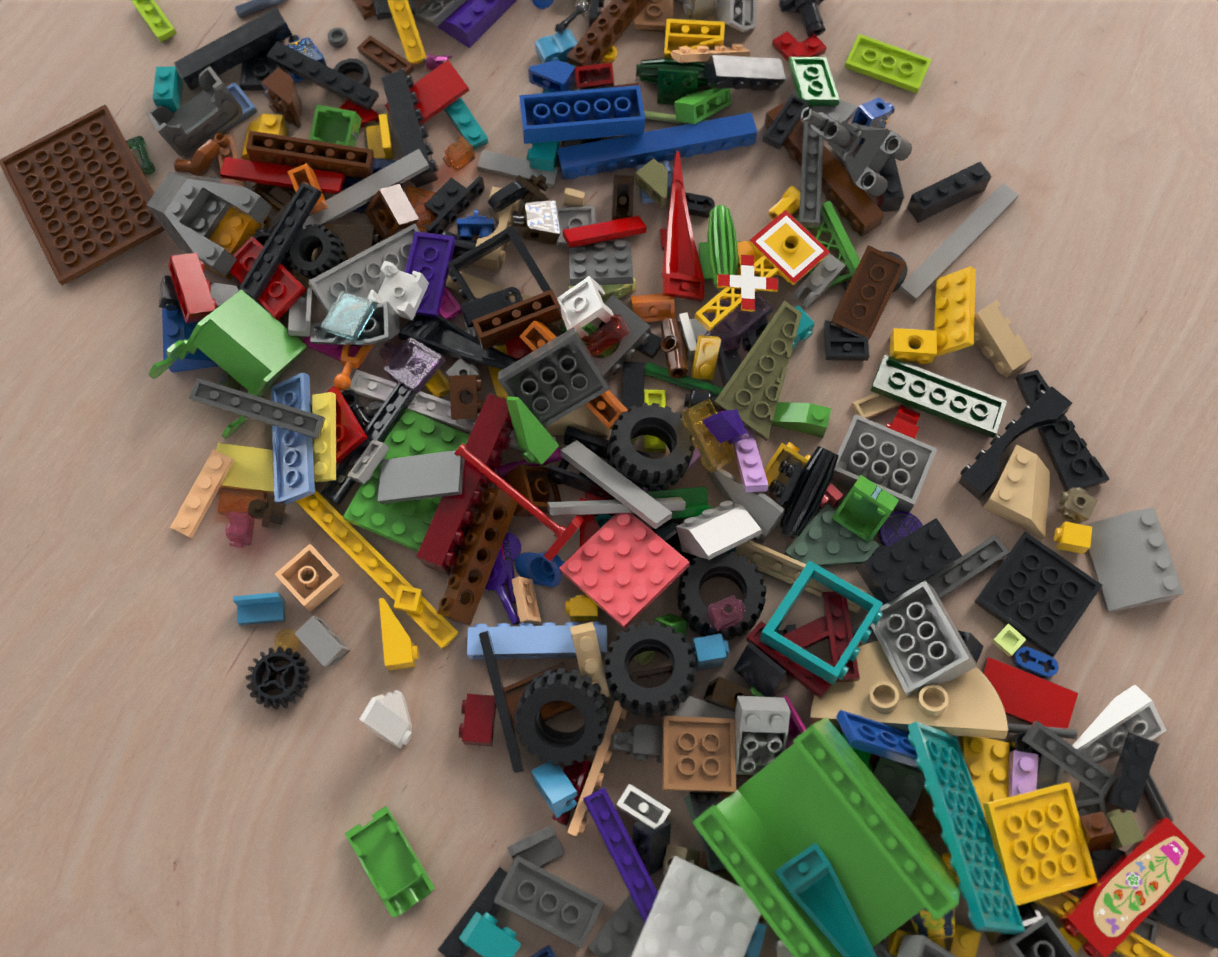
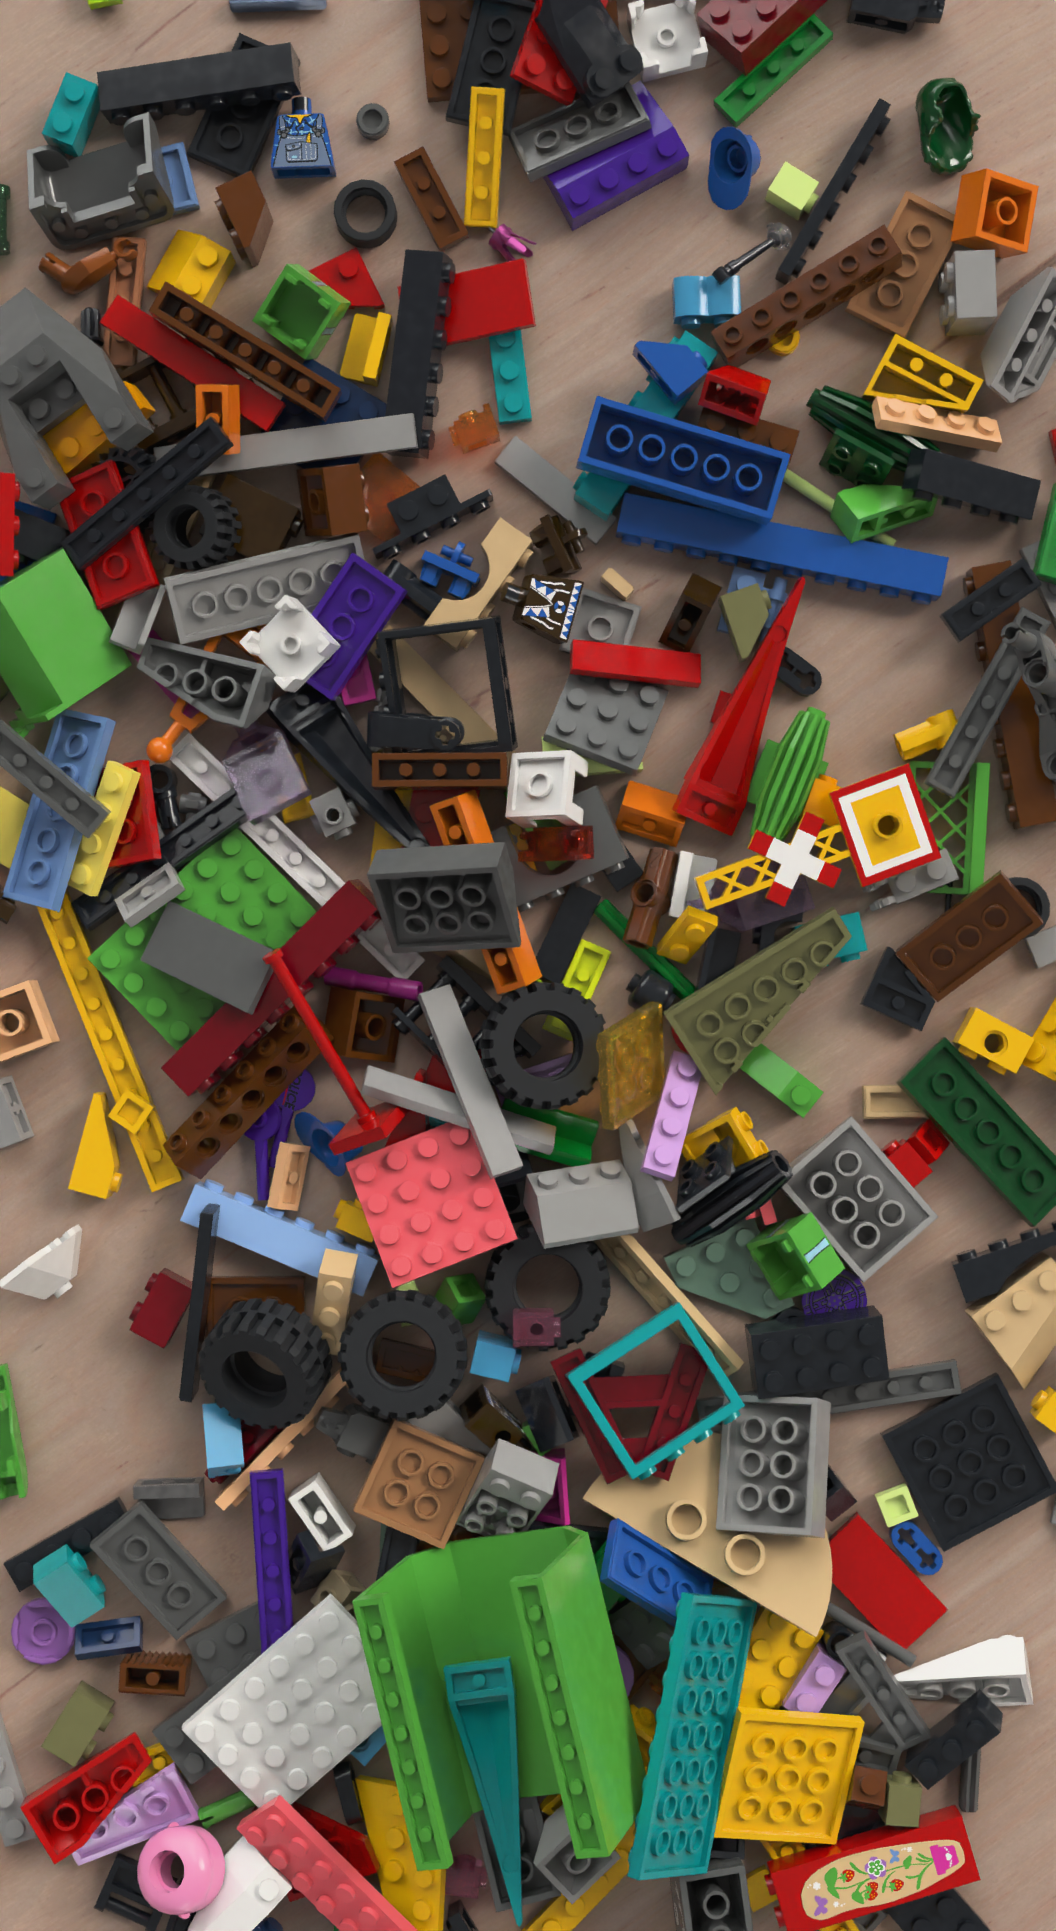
camera: 25 degrees right, 20 degrees up
black plate [267,41,379,111] -> none
clear light blue tile [320,291,377,340] -> none
reddish brown brick [449,375,483,420] -> none
black beam [488,181,526,212] -> none
bright green slope [506,396,559,465] -> none
dark purple slope [702,409,747,445] -> none

